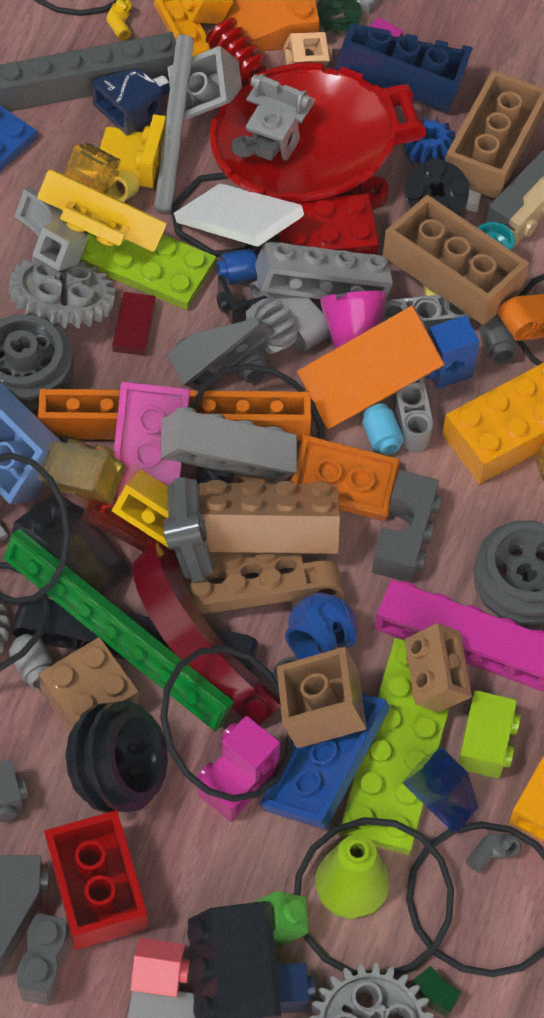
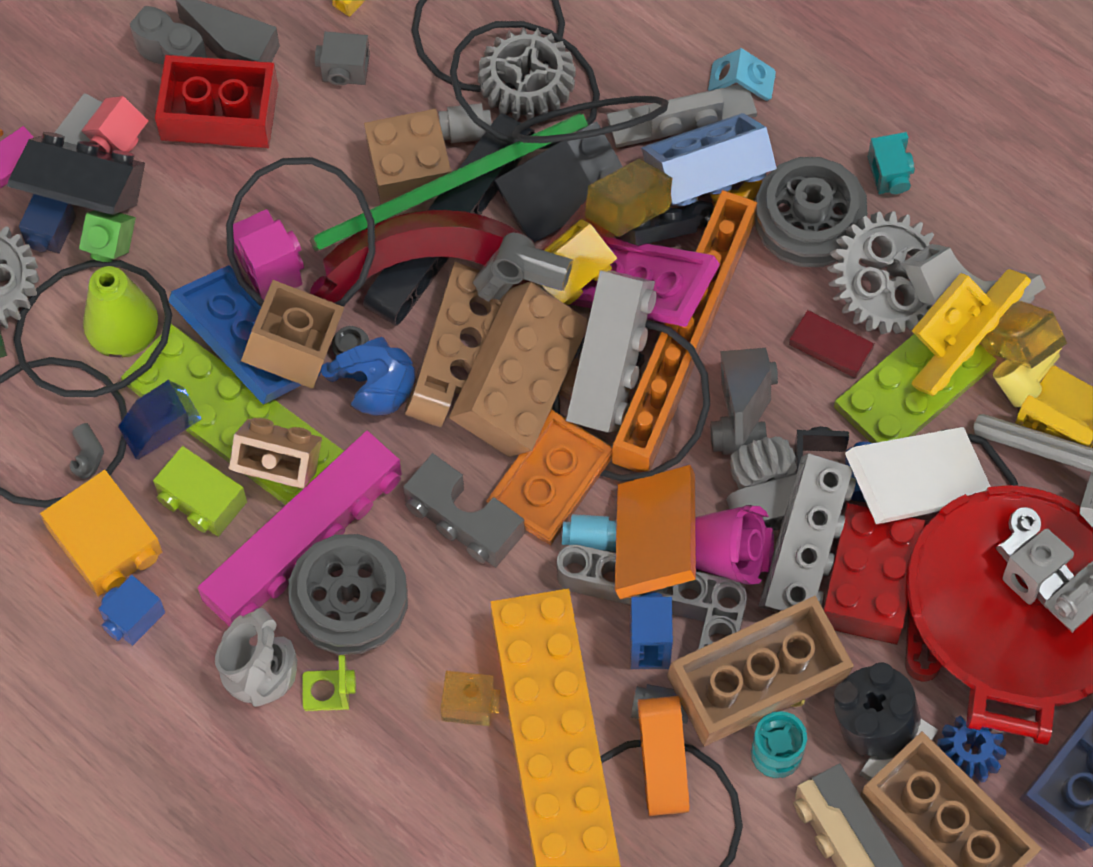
camera: 115 degrees right, 5 degrees up
black wheel [65,700,168,813] -> none

